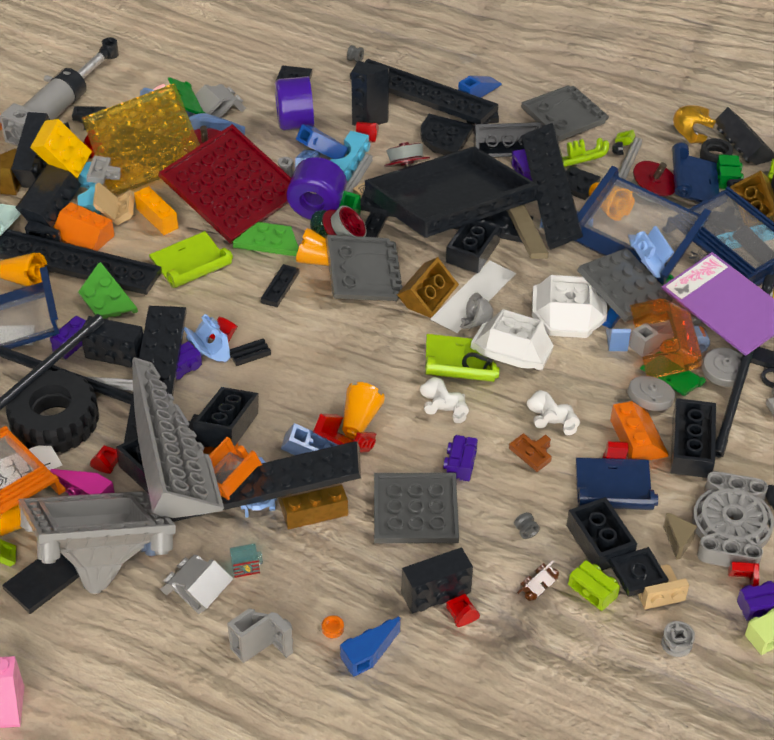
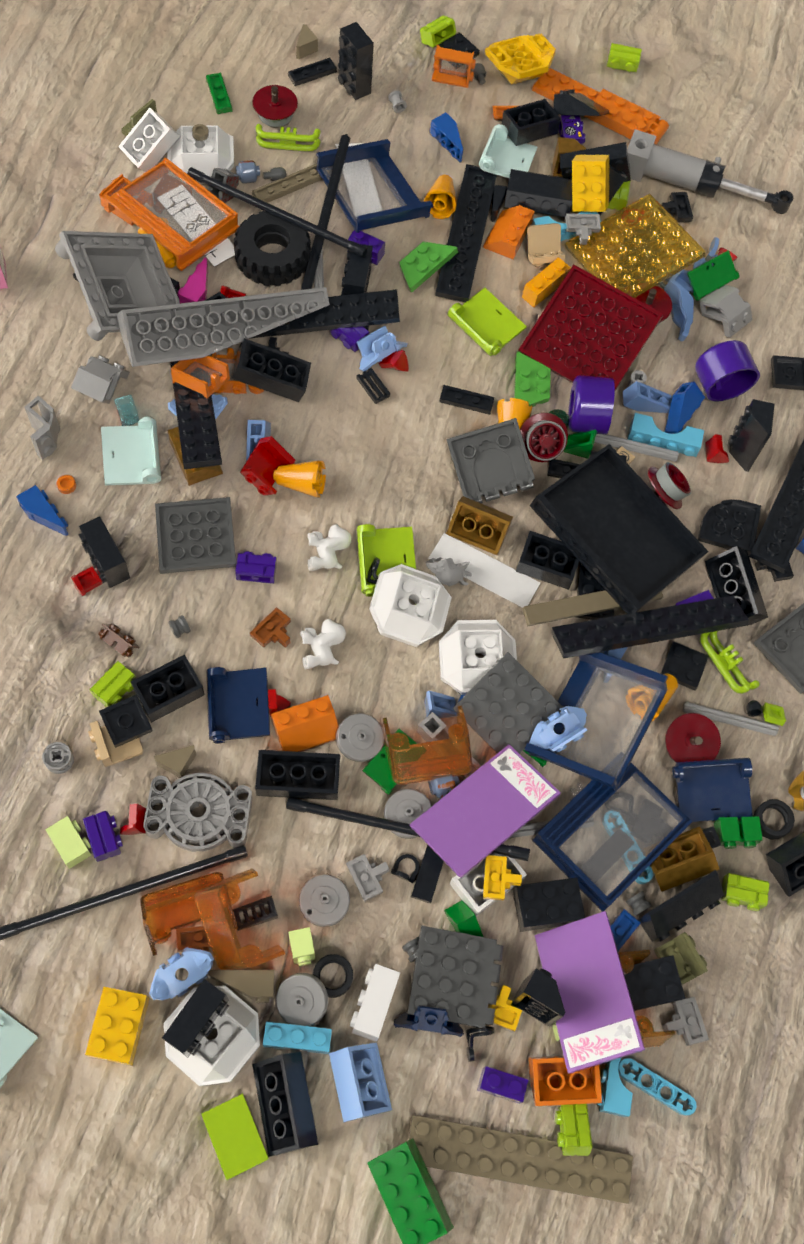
camera: 75 degrees right, 20 degrees up
none -> light aqua door [101,417,161,486]

